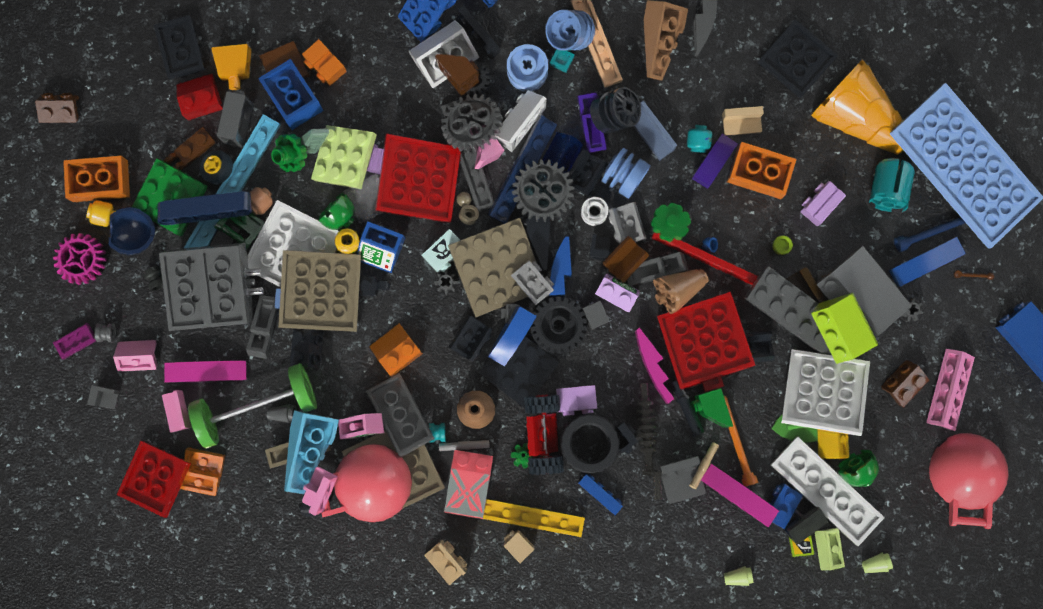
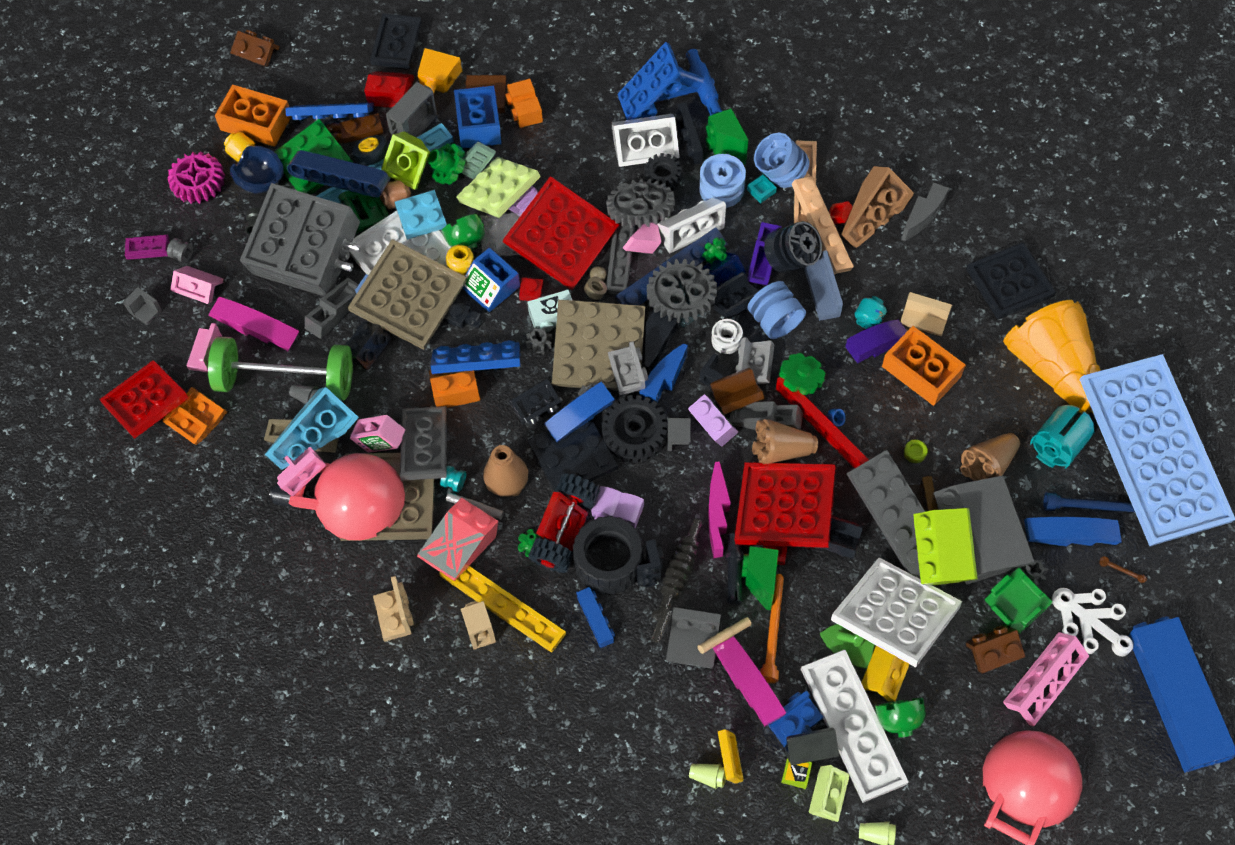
camera: 25 degrees right, 20 degrees down
reddish brown slope [435,54,479,96] -> none
lavender brick [800,181,846,226] -> none
none -> blue plate [286,102,374,120]
none -> lime slope [381,131,430,190]
none -> medium azure plate [395,190,447,240]
none -> blue plate [431,341,520,374]
none -> red plate [519,278,543,301]
none -> green plant [702,237,727,263]
none -> green slope [705,108,748,165]
none -> yellow tile [718,729,744,783]
none -> light nougat plate [792,176,854,274]
none -> red plate [829,201,853,224]
none -> medium nougat cone [960,433,1020,481]
none -> green panel [984,567,1054,634]
none -> white plant [1052,588,1133,656]

